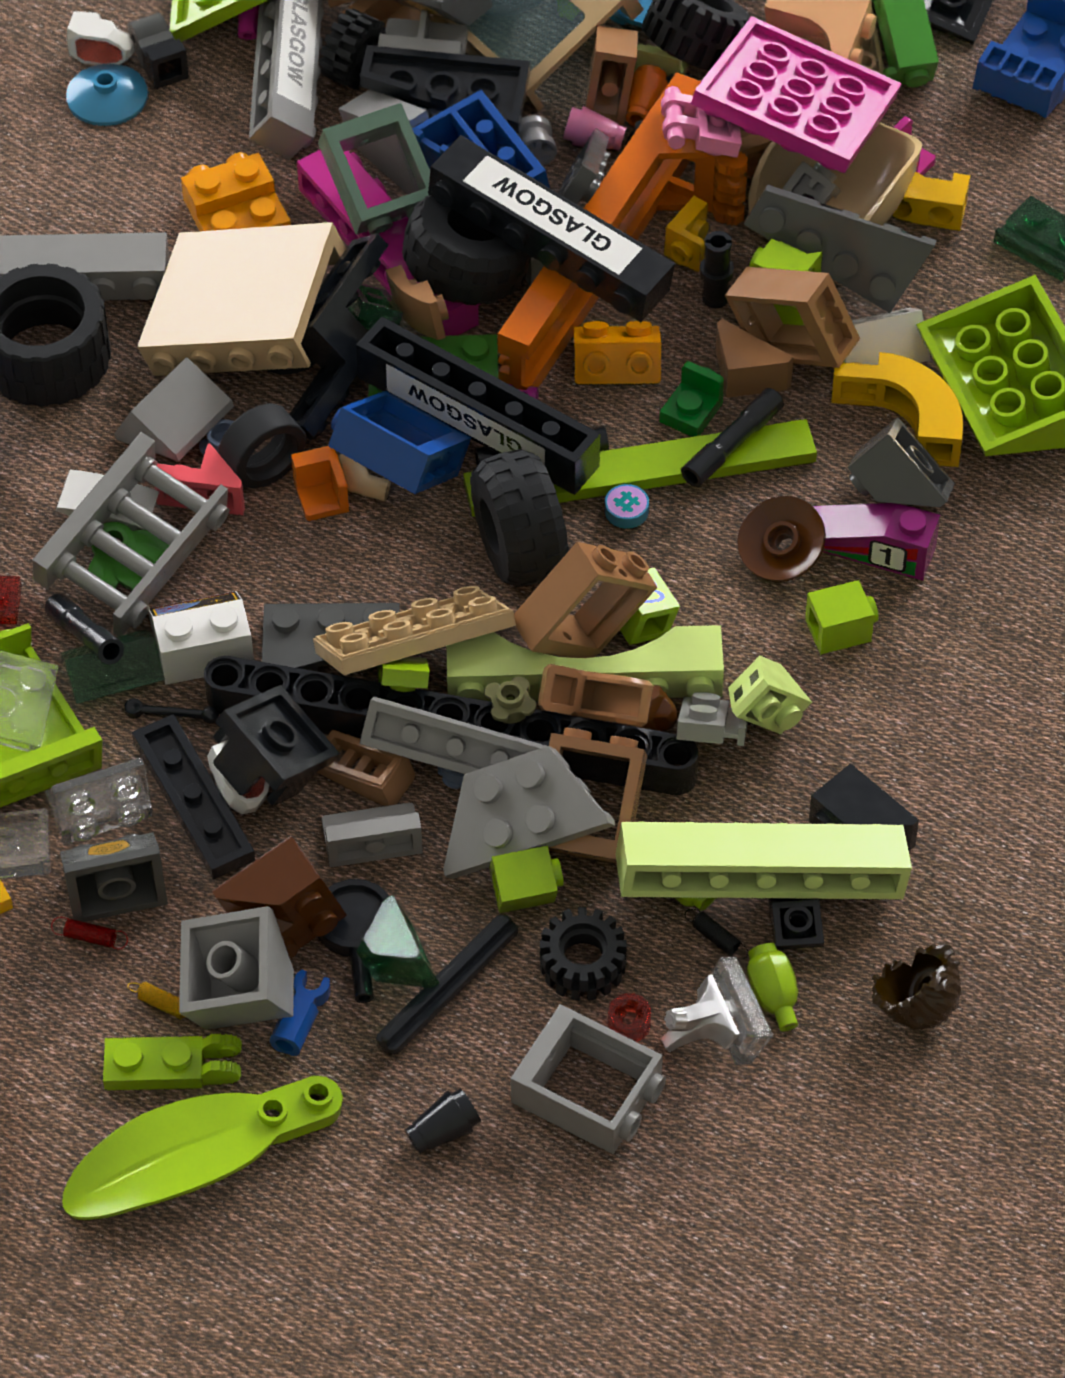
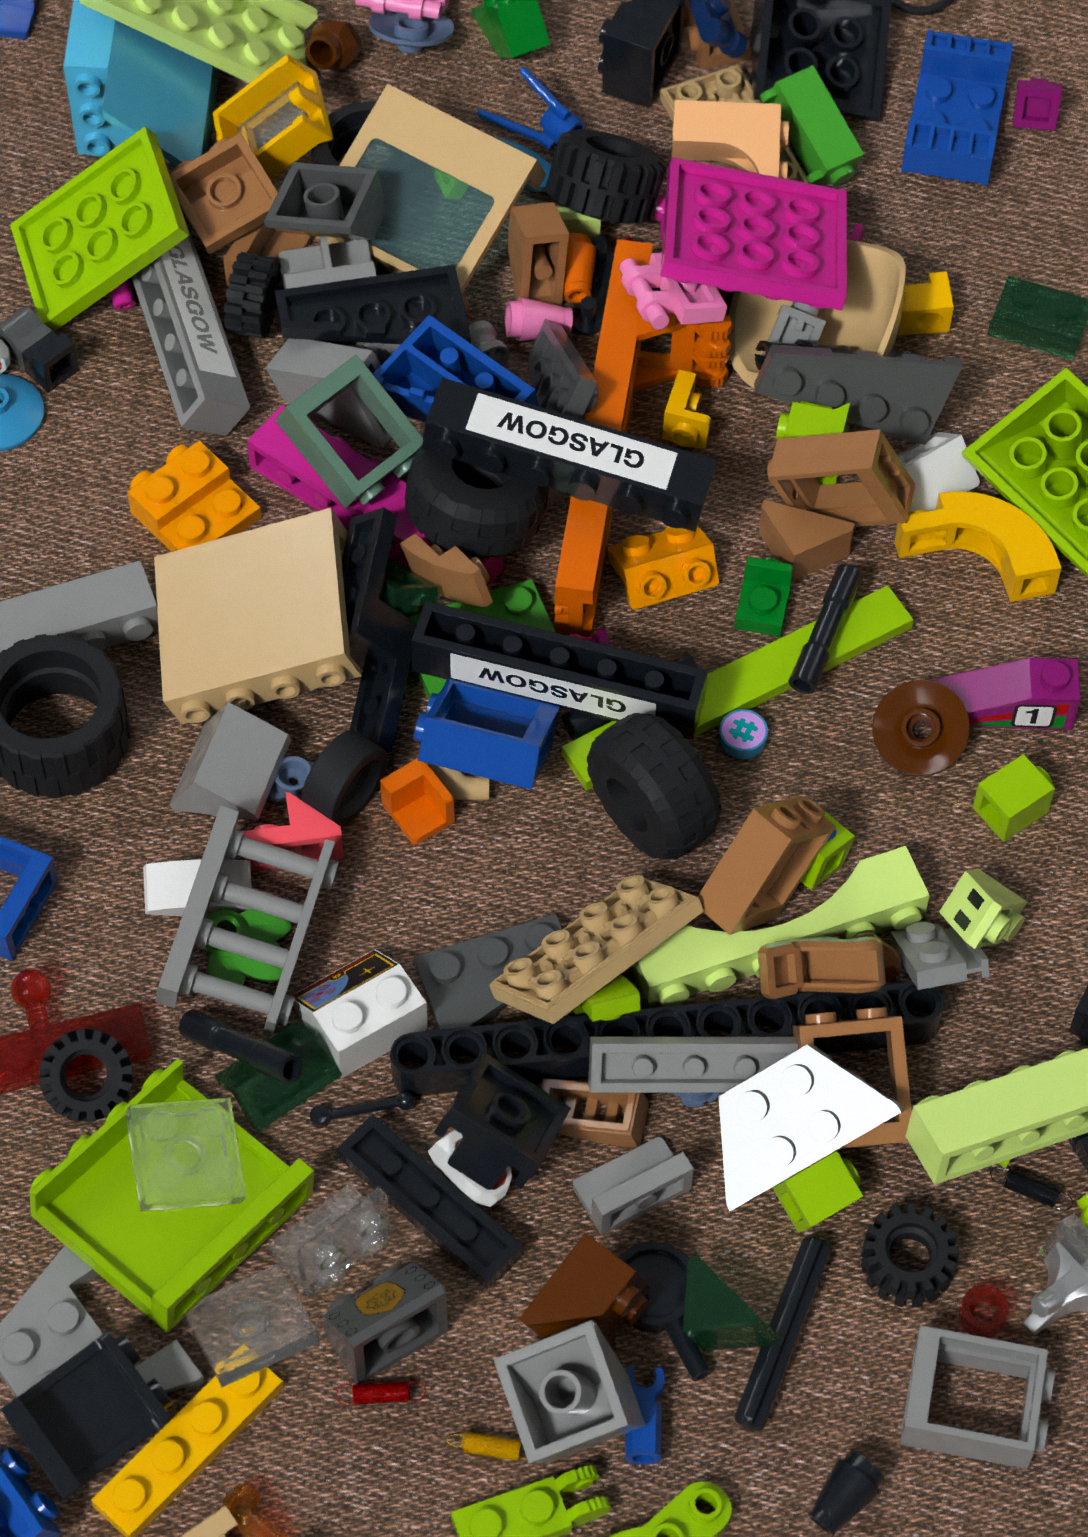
camera: 20 degrees left, 5 degrees up
olive plate [484,676,536,724] -> none
black pin [700,231,734,309] -> none
dark grey slope [848,417,955,507] -> none

